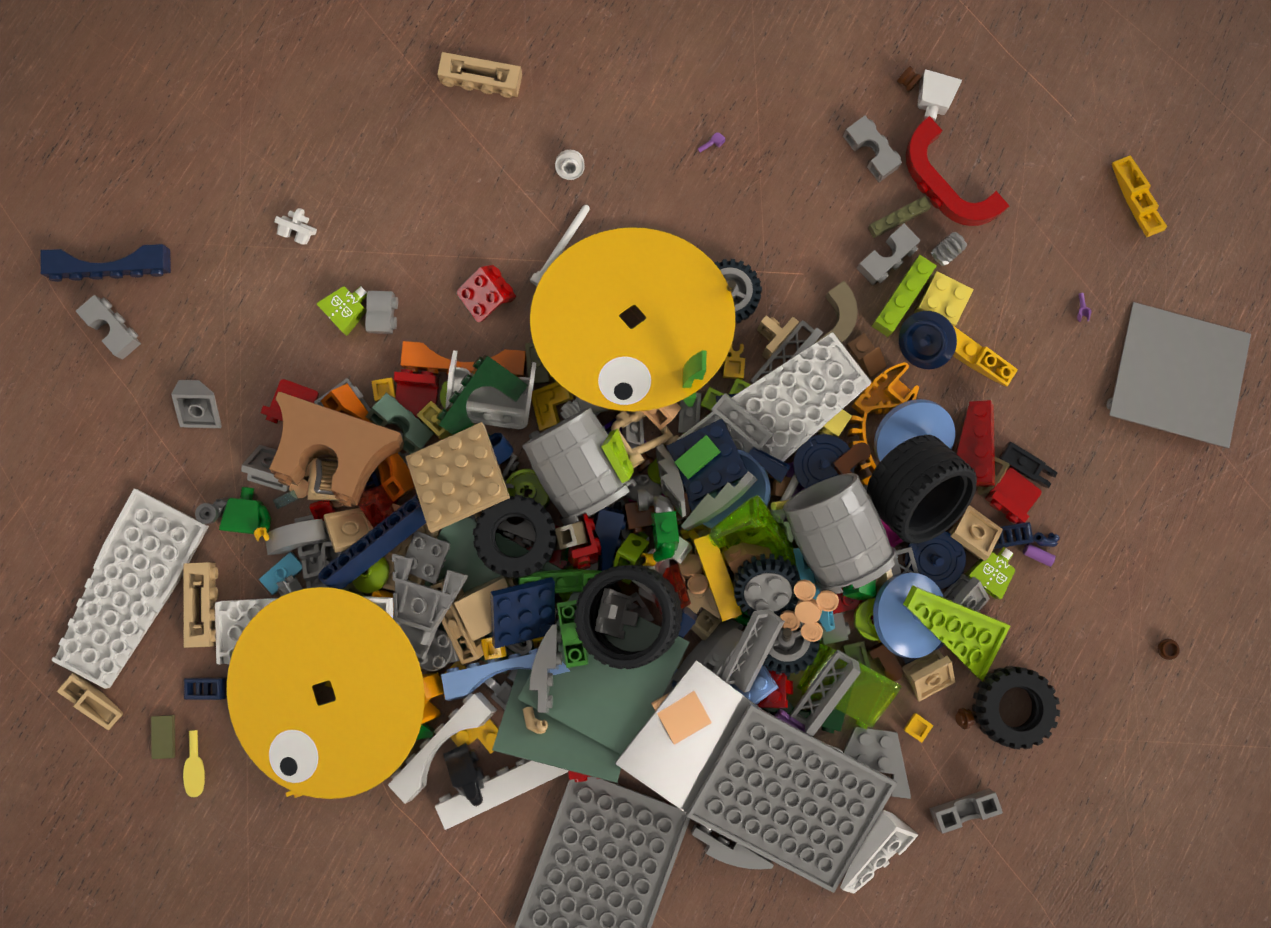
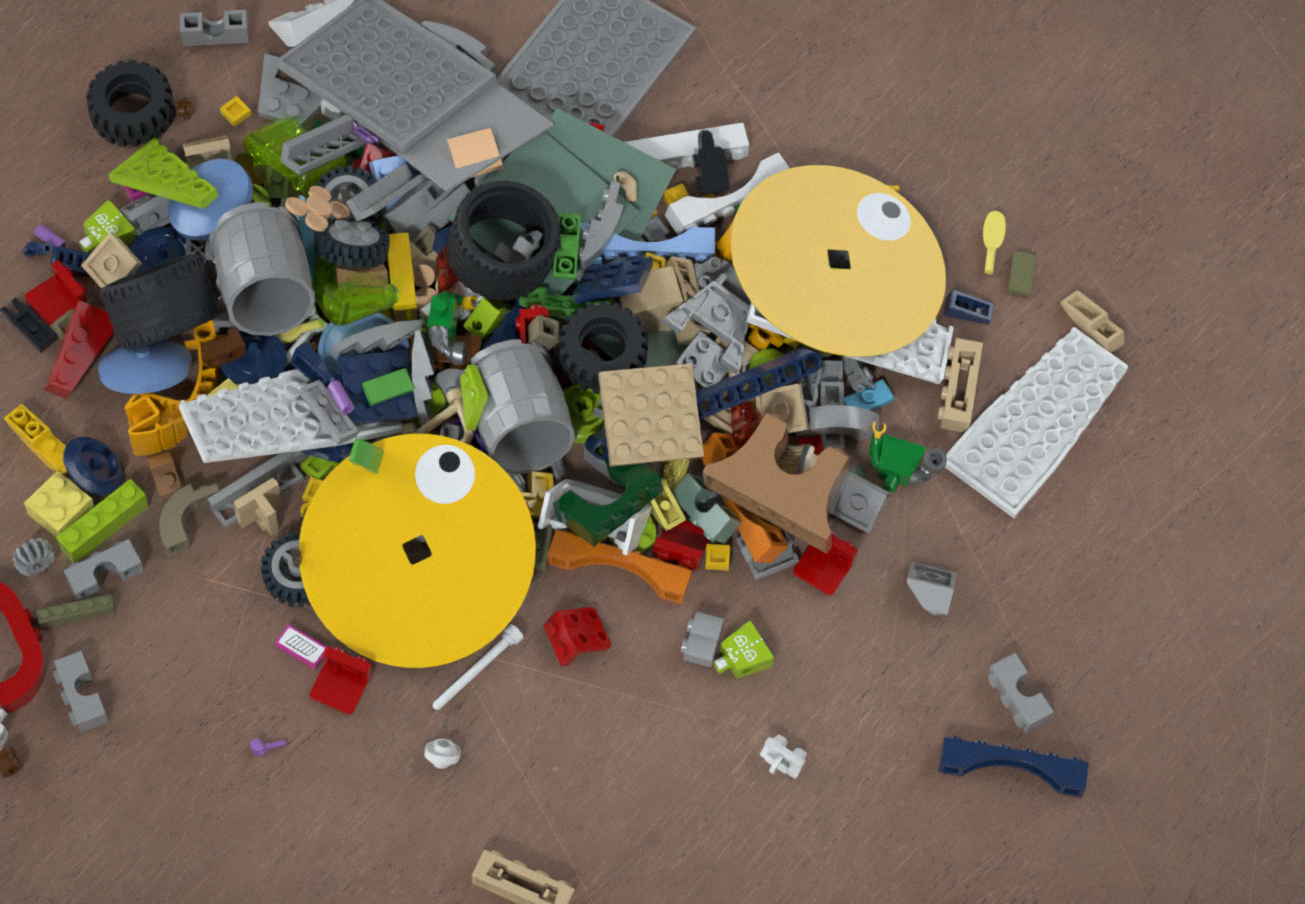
camera: 170 degrees left, 20 degrees down
none -> tile [275,624,326,670]
none -> red bracket [309,646,372,715]
none -> medium lavender axle [327,381,355,415]

